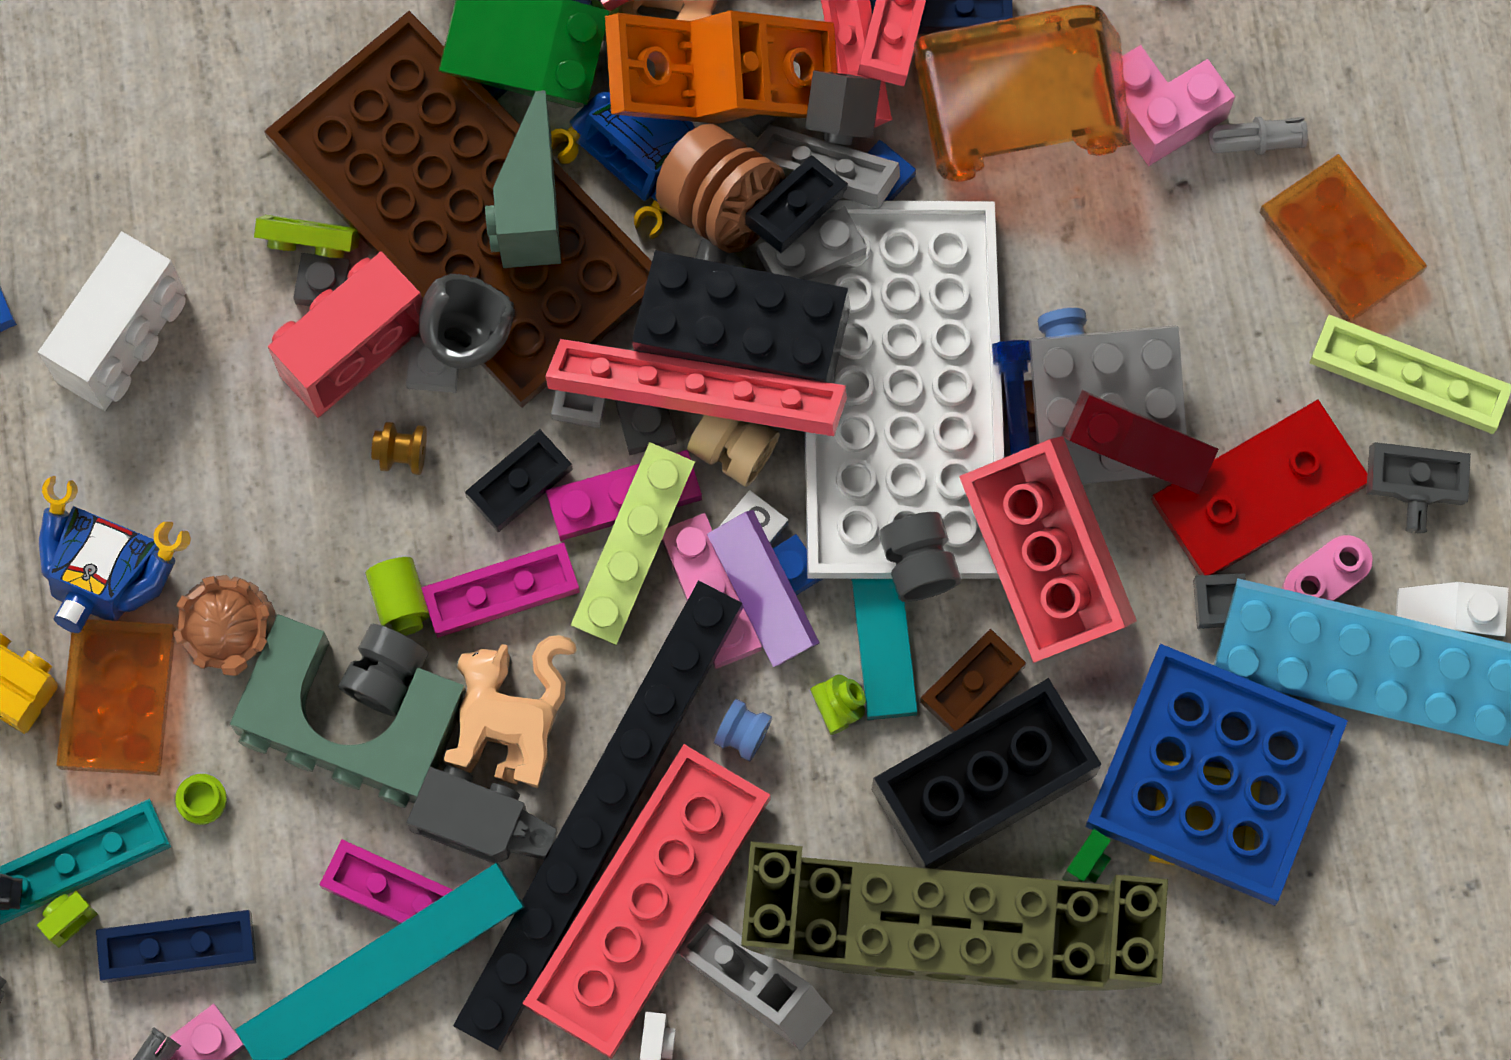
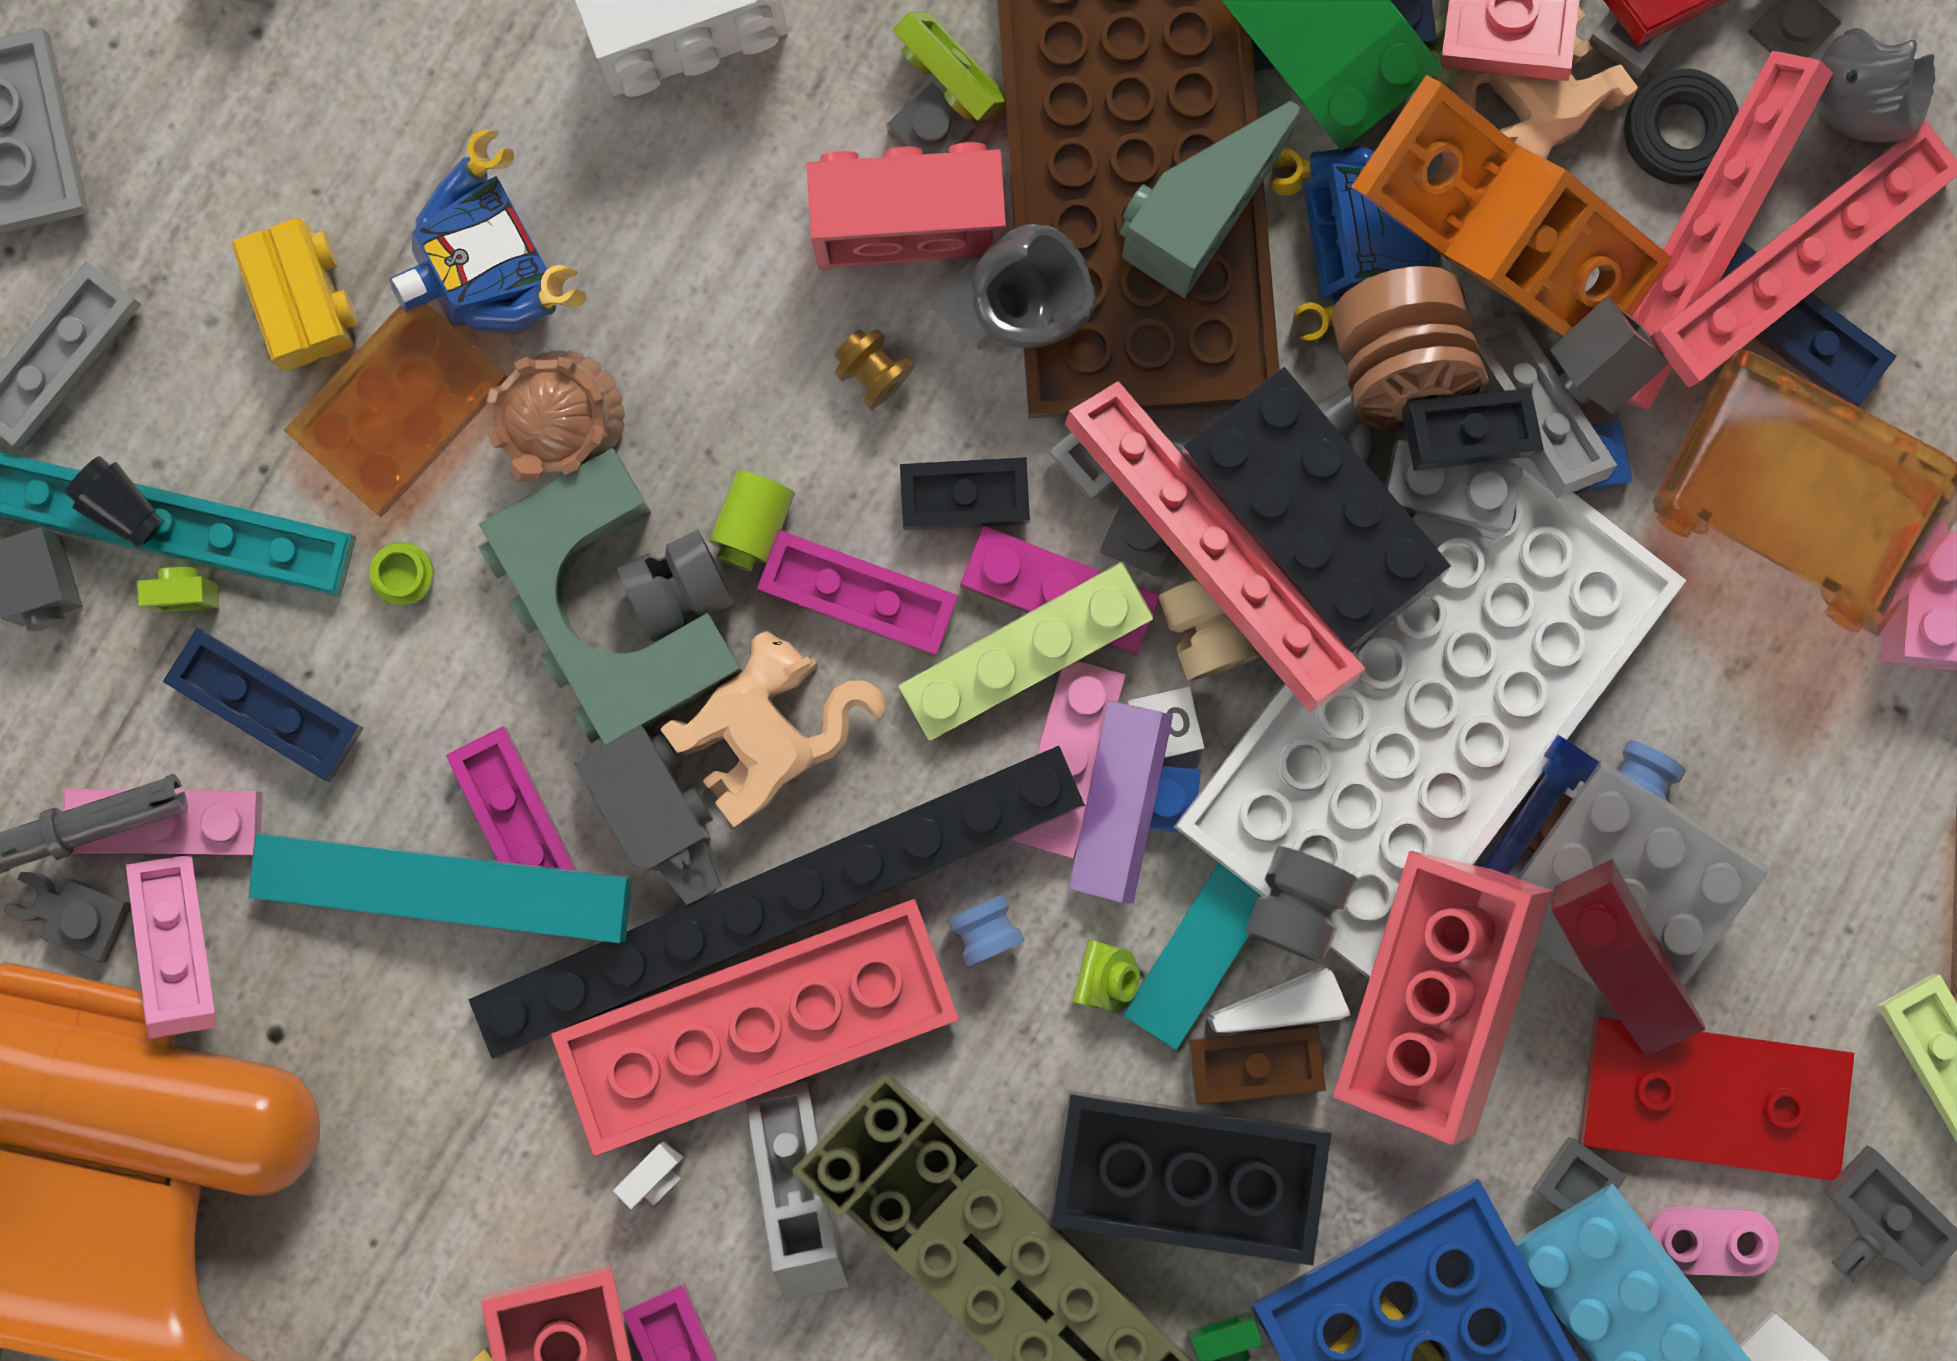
camera: 40 degrees right, 10 degrees up
none -> white slope [1207,967,1351,1033]

